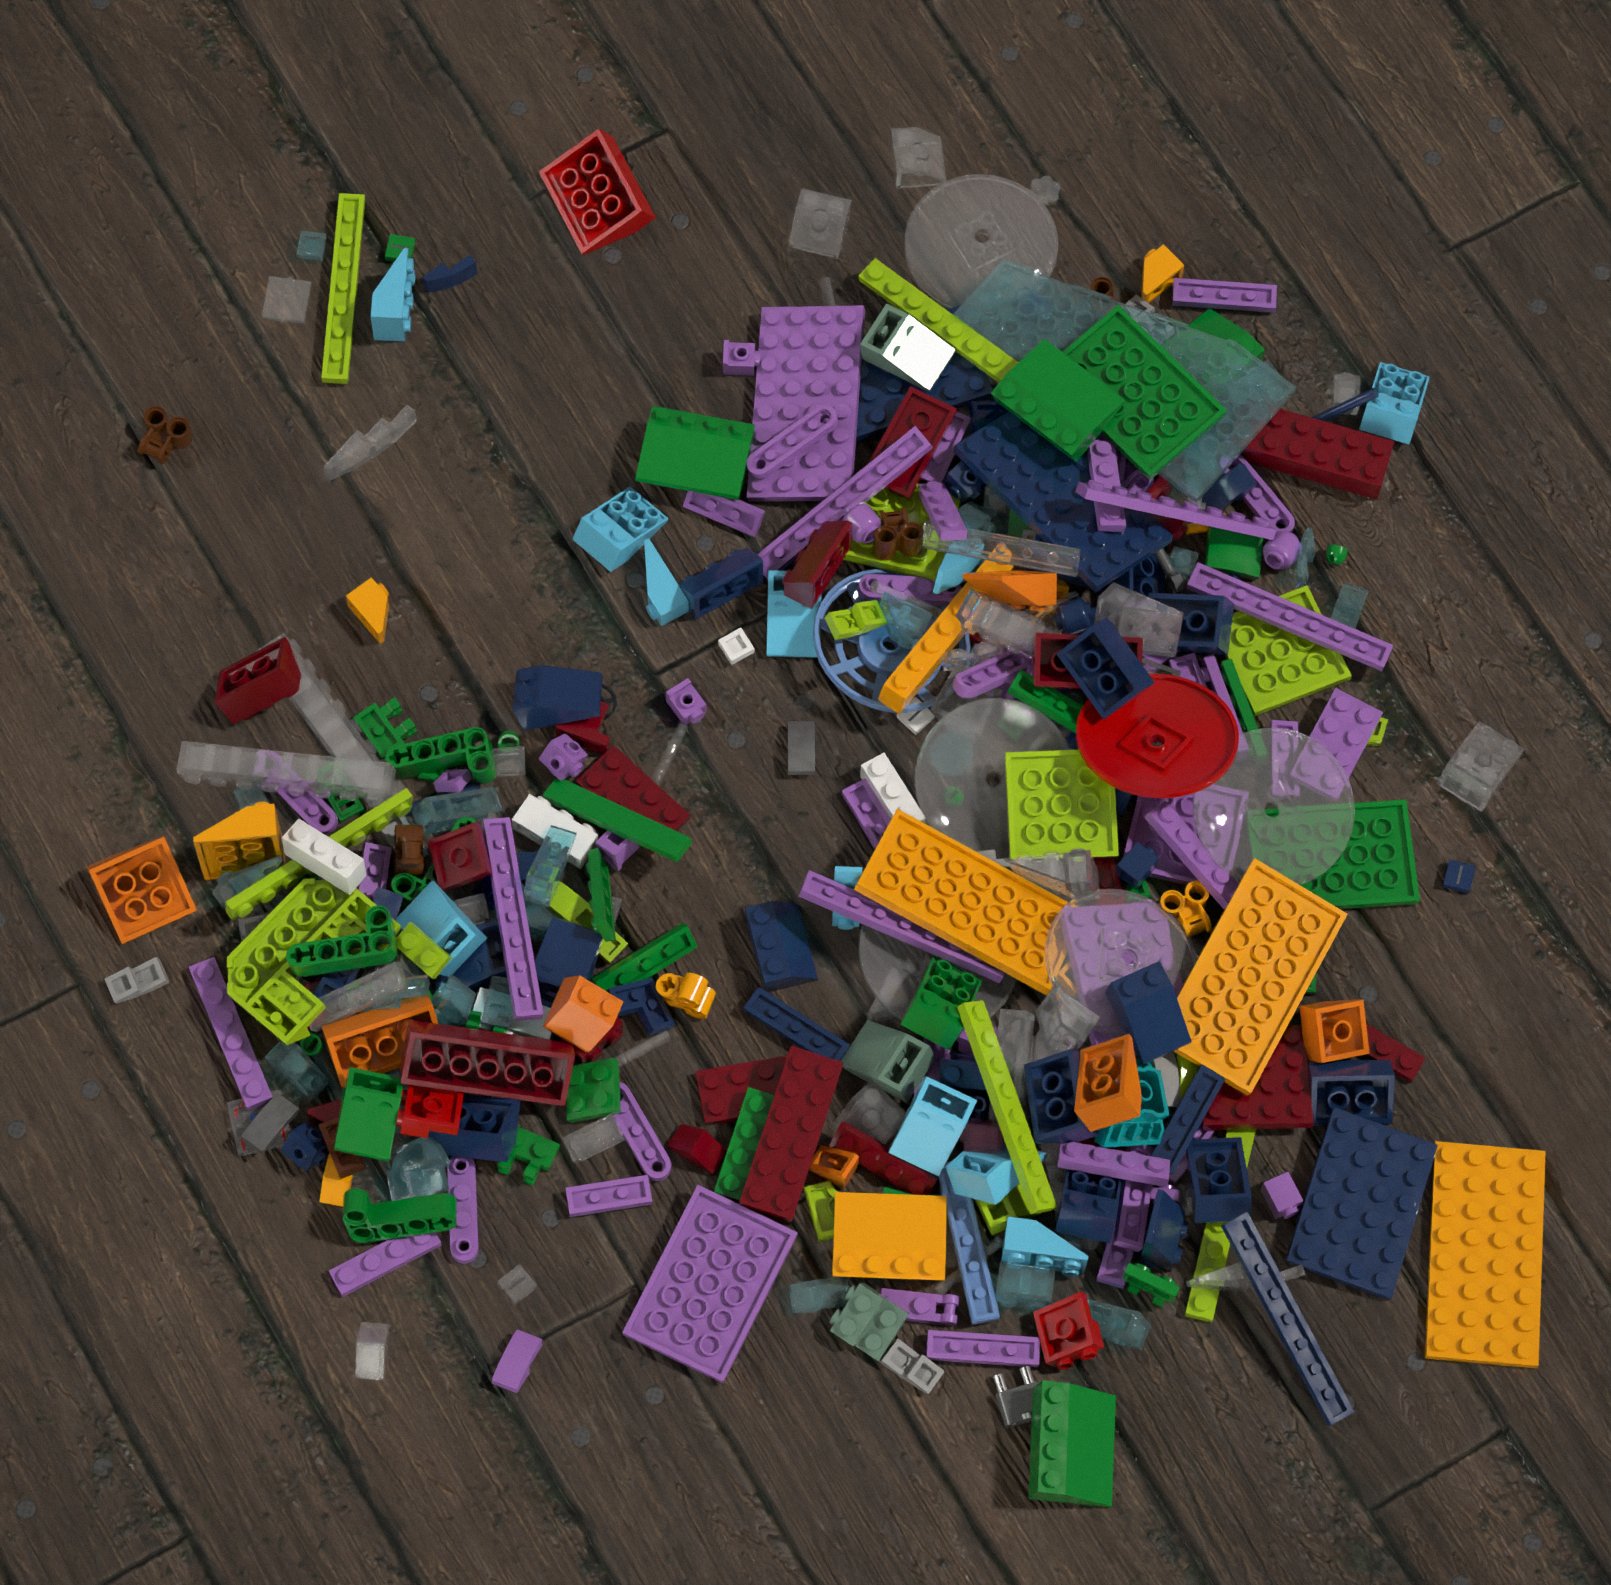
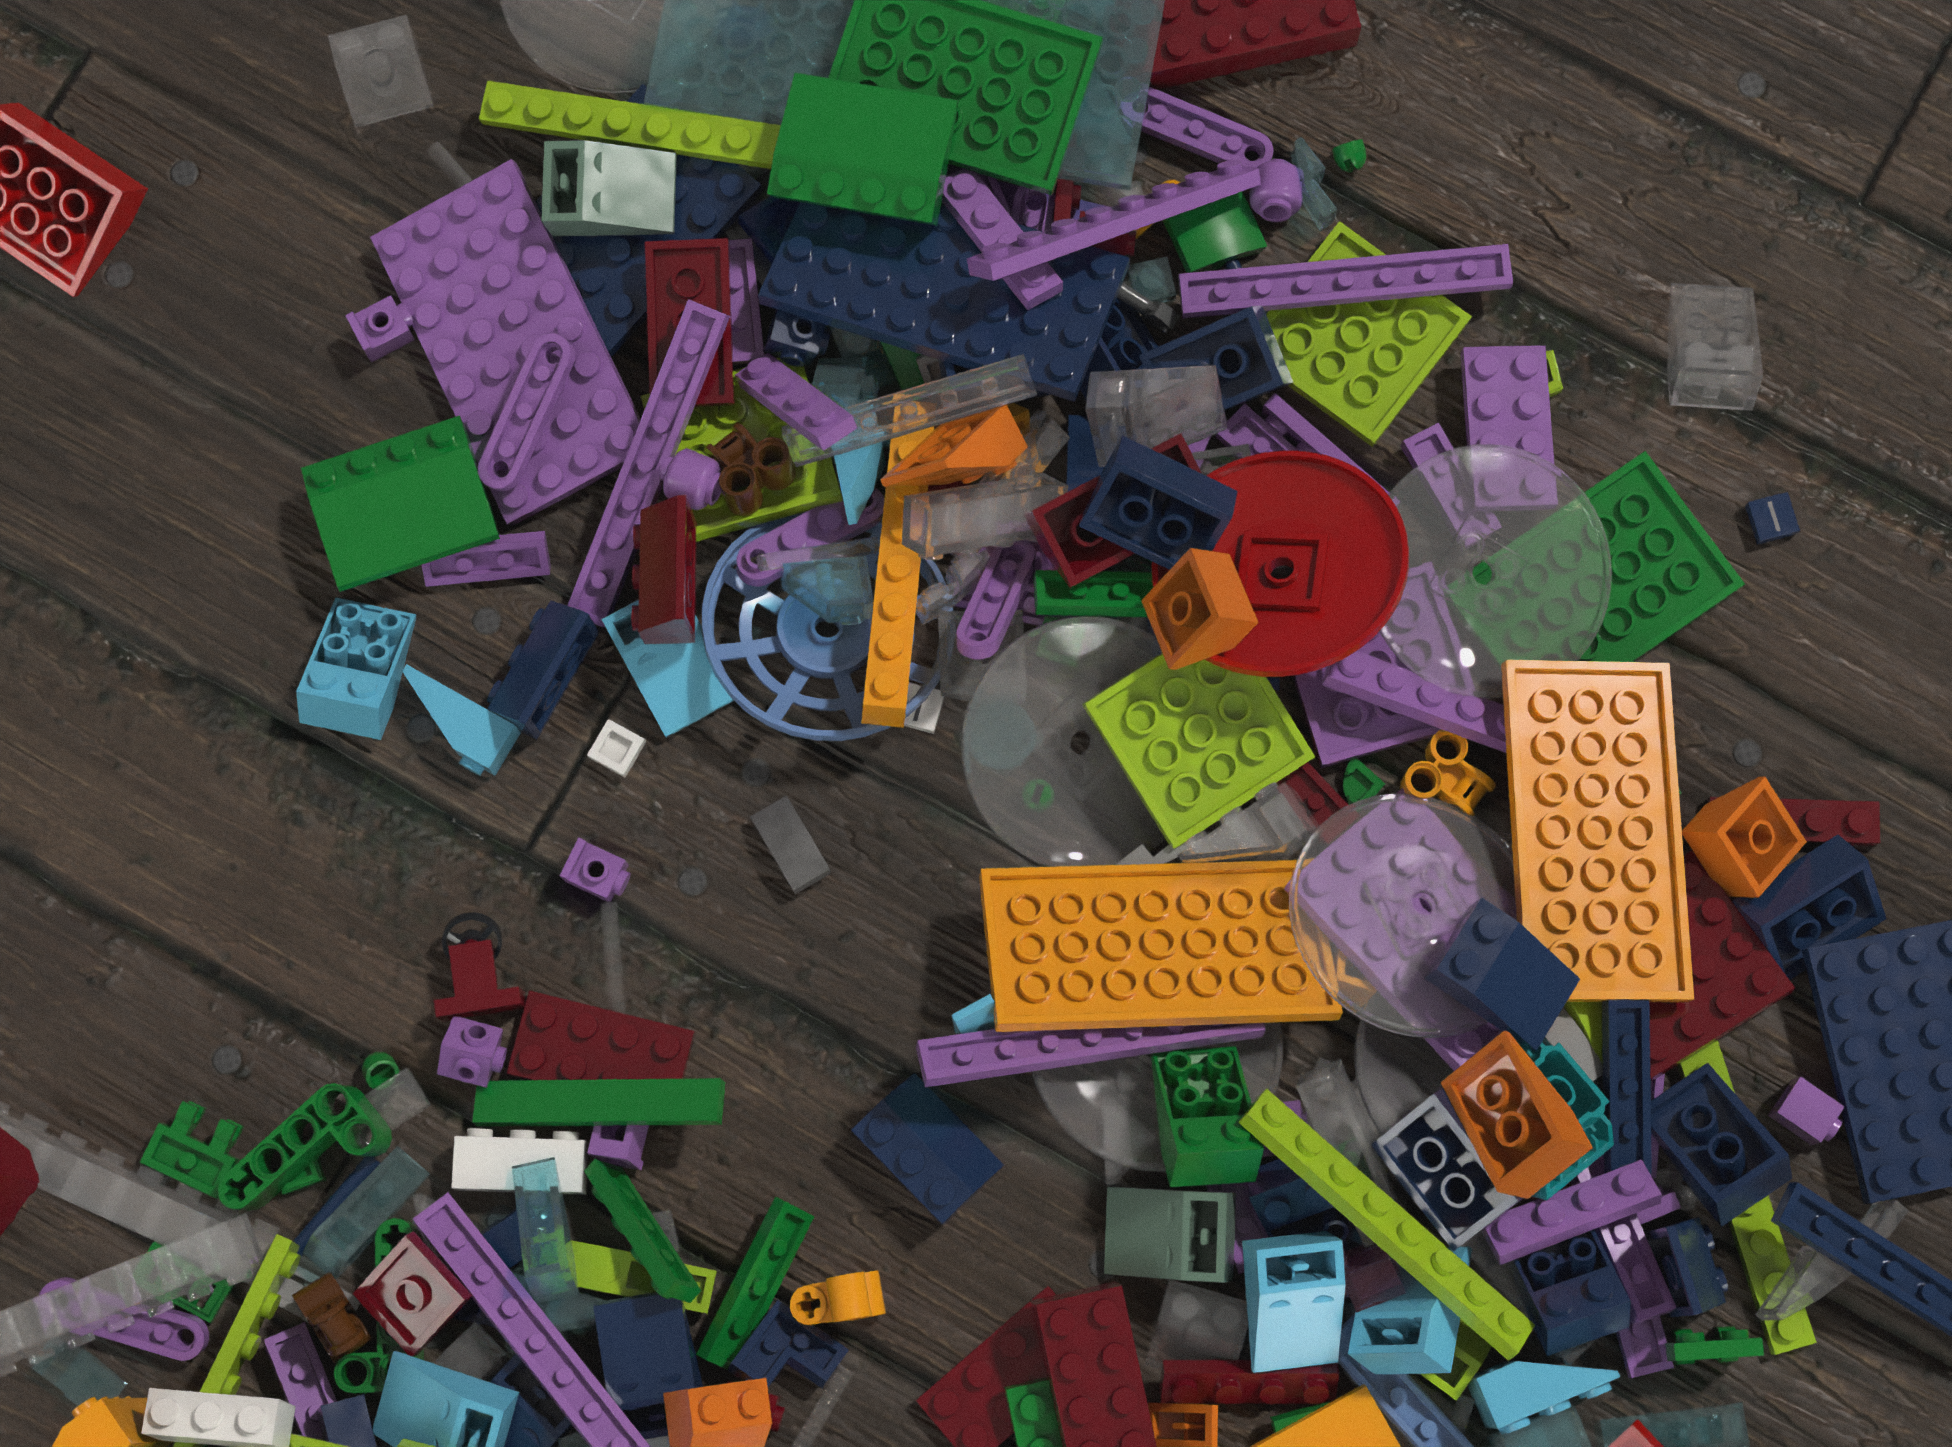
camera: 25 degrees left, 10 degrees up
light orange slope [346,577,389,644] -> none
medium lavender plate [434,769,472,794] -> none
dark blue slope [513,665,603,730] -> none
dark blue plate [743,986,850,1061] -> none
lime slope [825,600,887,640] -> none
medium lavender plate [842,779,891,849] -> none
white brick [860,753,926,823] -> none
clear slope [1035,986,1100,1055] -> none
dark blue head [1054,598,1095,635] -> none
dark blue brick [1115,842,1159,890] -> none
dark blue slope [1199,463,1257,512] -> none
green plate [1220,659,1267,766] -> none
clear light blue slope [1331,582,1369,629] -> none
none -> orange slope [1141,548,1258,670]

